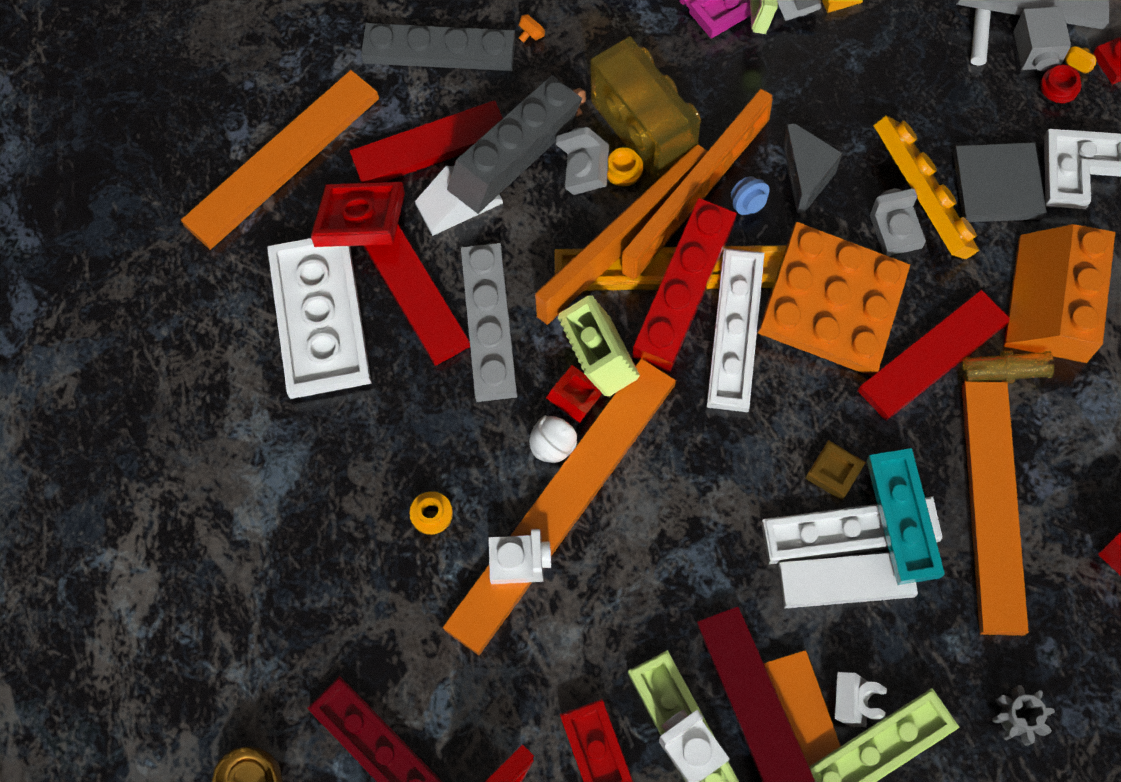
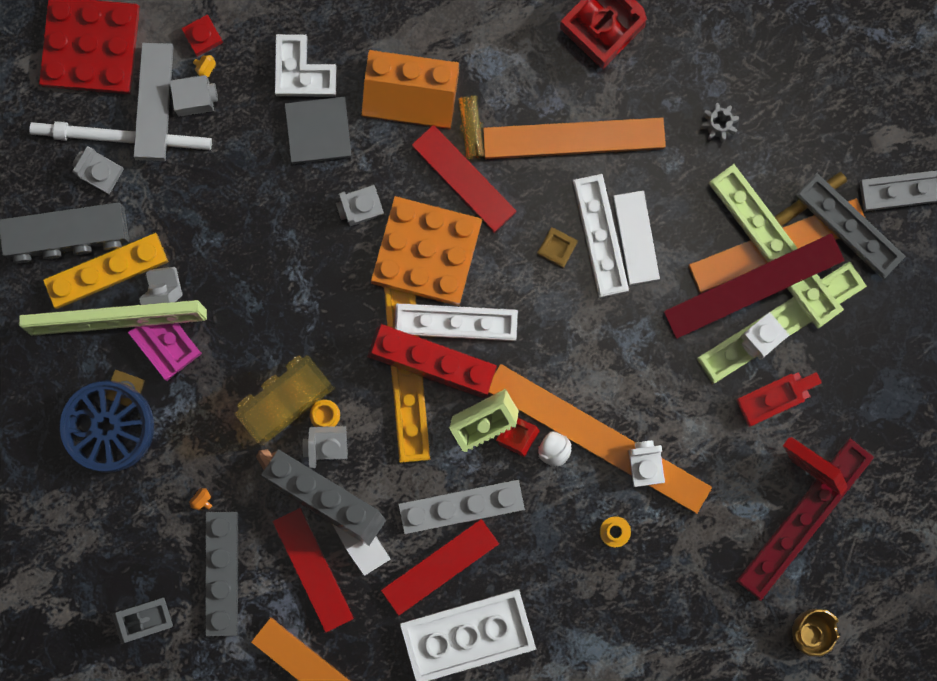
camera: 100 degrees left, 15 degrees up
red tile [311,182,405,247] -> none
orange tile [535,144,708,325] -> none
orange tile [622,89,773,280] -> none
medium blue plate [731,176,769,215] -> none
dark grey slope [783,124,842,213] -> none
white tile [835,672,887,727] -> none
teal plate [866,448,945,585] -> none
light orange plate [873,116,980,259] -> none
red plate [1040,65,1081,103] -> none

